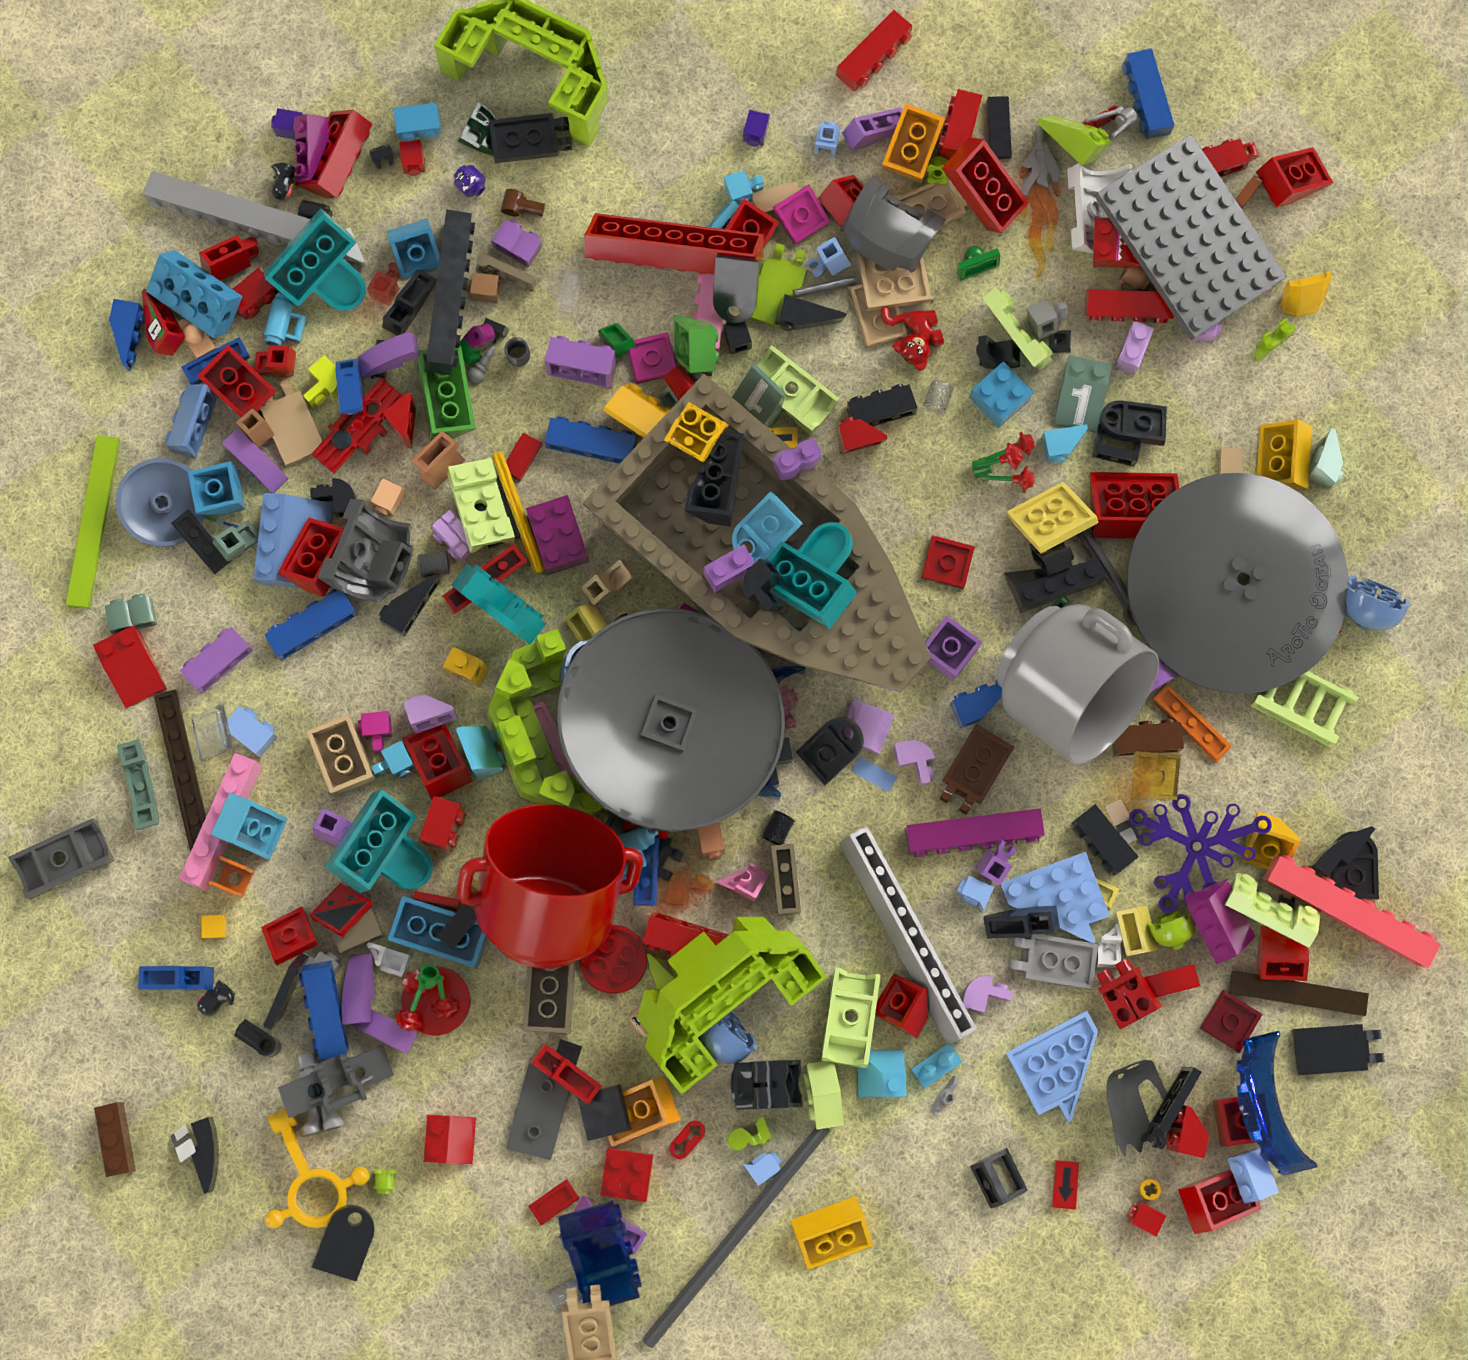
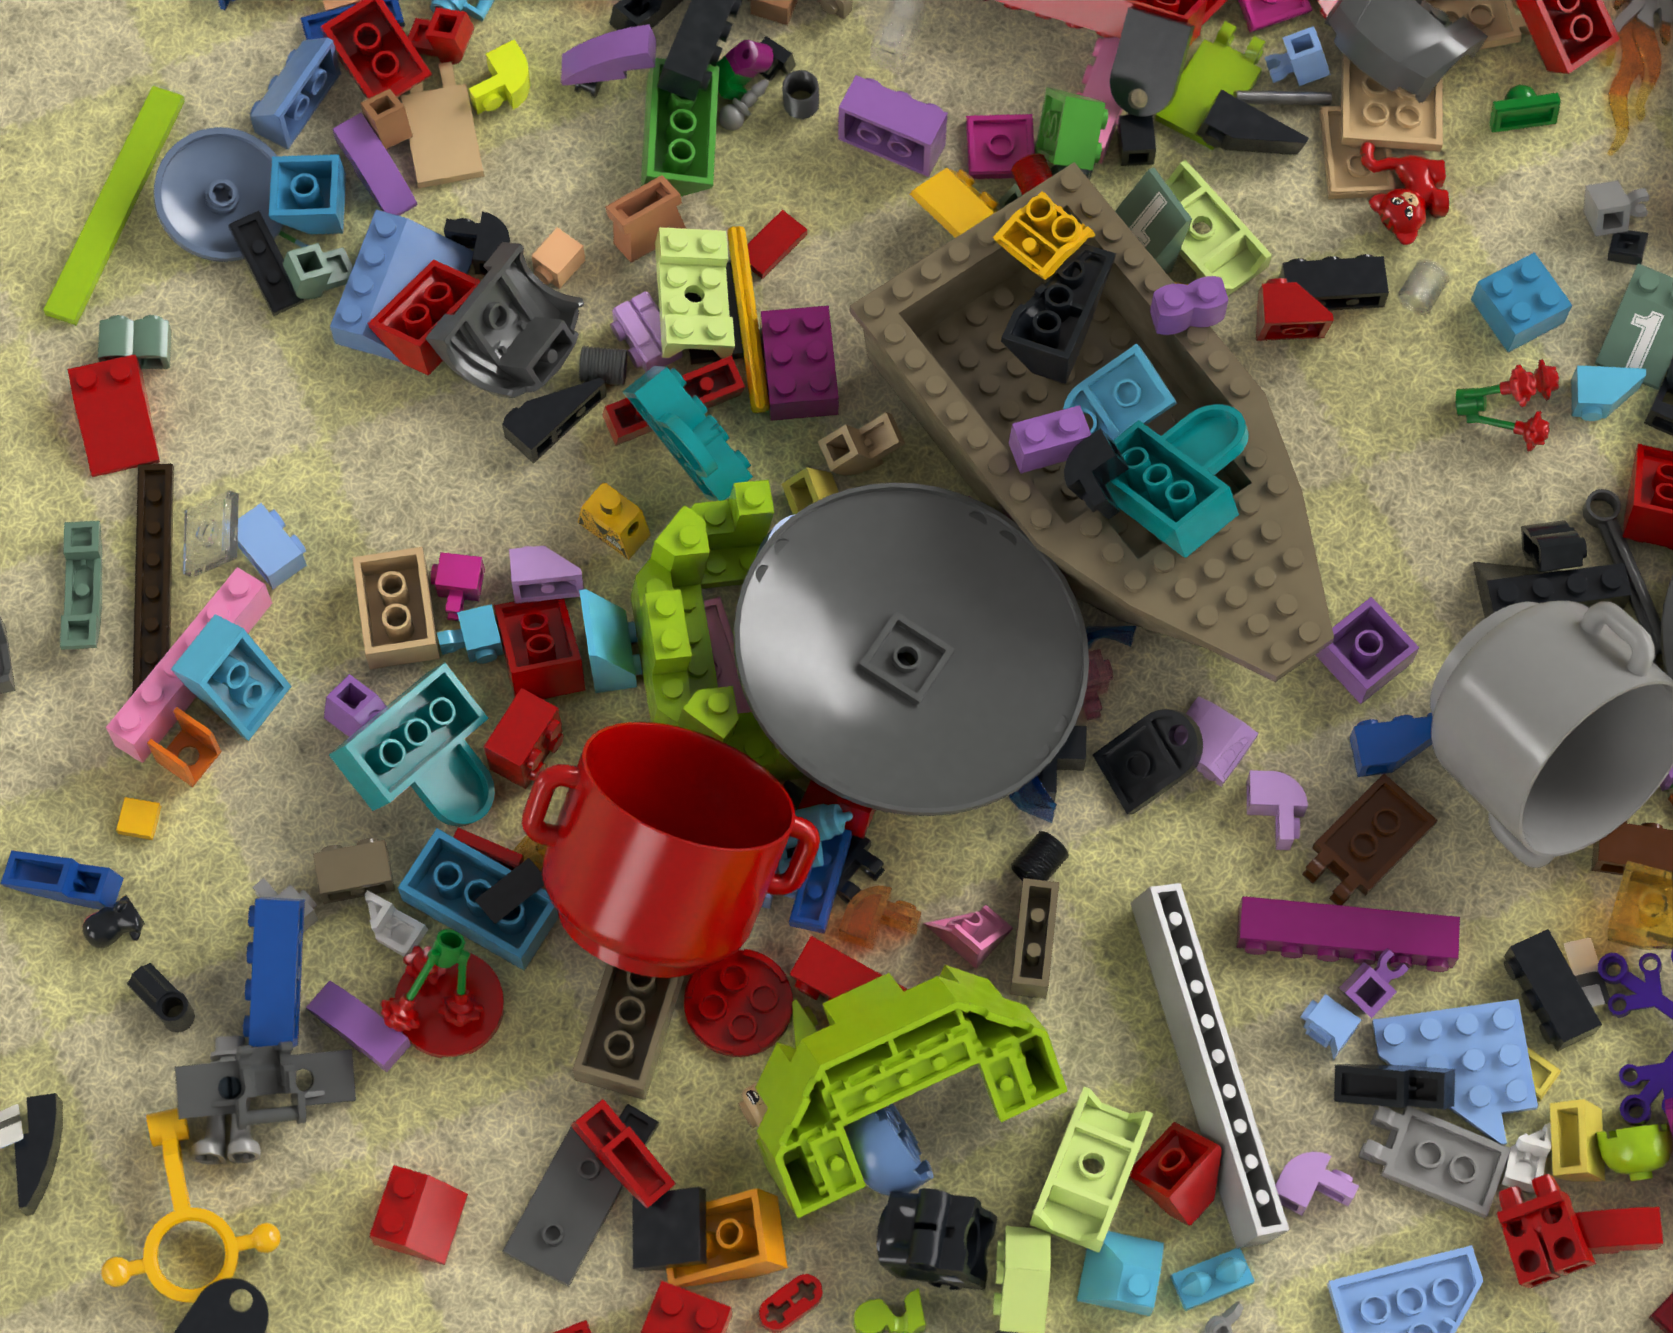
camera: 15 degrees right, 10 degrees down
medium lavender brick [180,627,253,694] -> none
red tile [261,906,319,966] -> none
blue brick [264,589,358,661] -> none
black tile [264,953,309,1030] -> none
red tile [309,883,373,938] -> none
red piece [311,377,403,474] -> none
blue slope [336,358,363,415] -> none
medium lavender slope [342,953,375,1025] -> none
lime brick [372,1170,397,1194] -> none
red slope [382,393,417,448] -> none
blue brick [545,417,637,464] -> none
green tile [598,323,636,358] -> none
nougat hips [697,822,725,861] -> none
light blue sticker [852,757,897,792] -> none
red tile [921,535,975,589] -> none
black brick [976,335,1021,369] -> none
yellowish green piece [983,287,1054,371] -> none
light yellow plate [1007,482,1098,554] -> none

